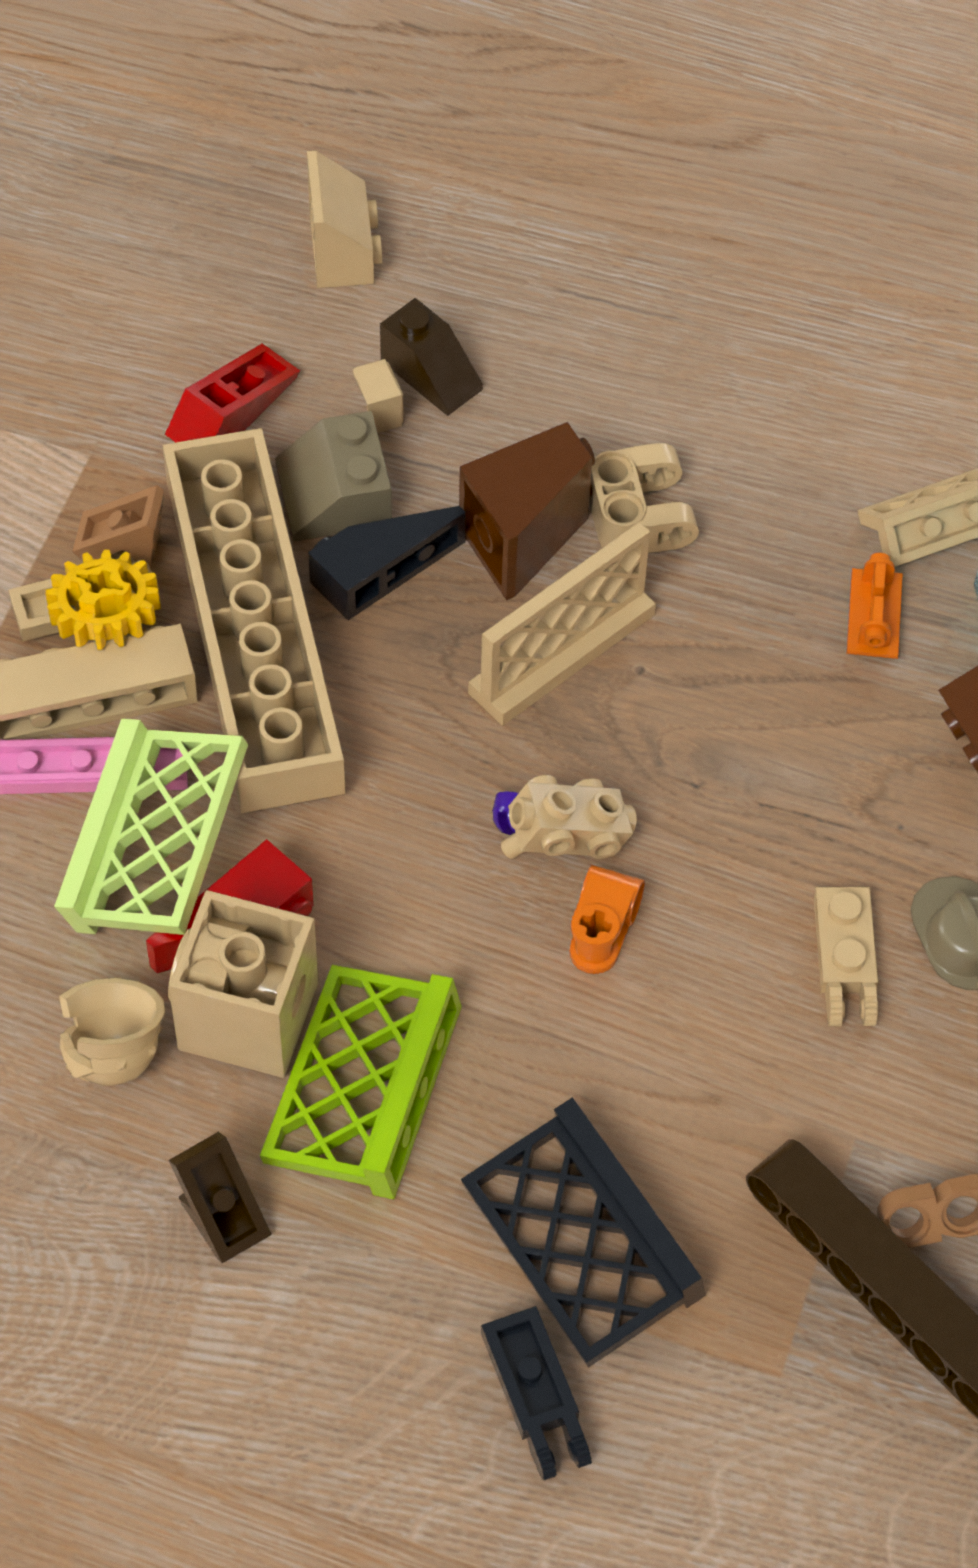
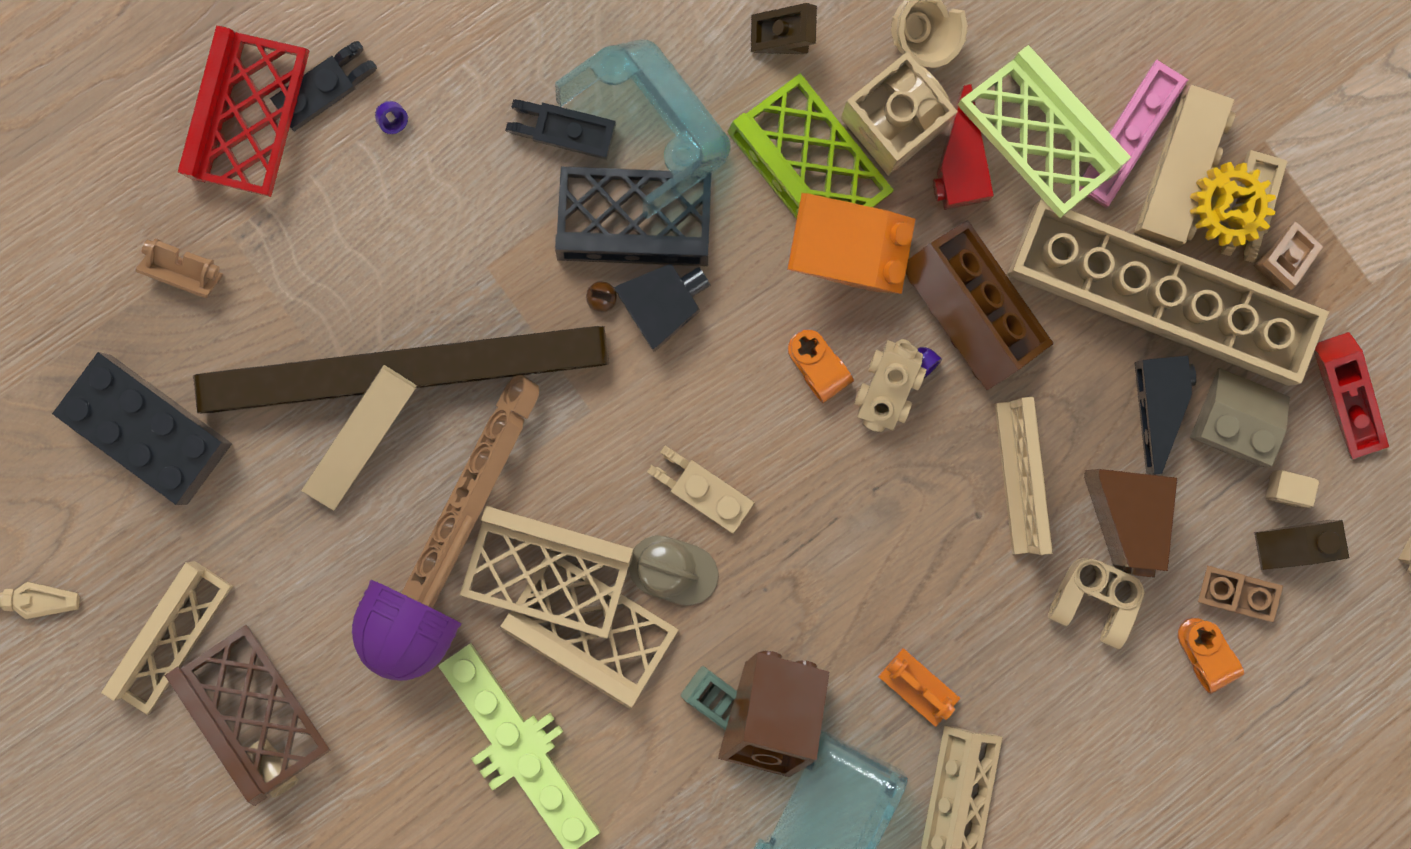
camera: 125 degrees right, 30 degrees up
none -> clear light blue windscreen [555,39,731,219]
none -> reddish brown hinge [586,281,617,313]
none -> black torso [614,264,711,352]
none -> orange slope [787,193,916,294]
none -> reddish brown slope [906,220,1054,390]
none -> orange piece [1177,618,1244,694]
none -> medium nougat slope [1198,565,1283,623]

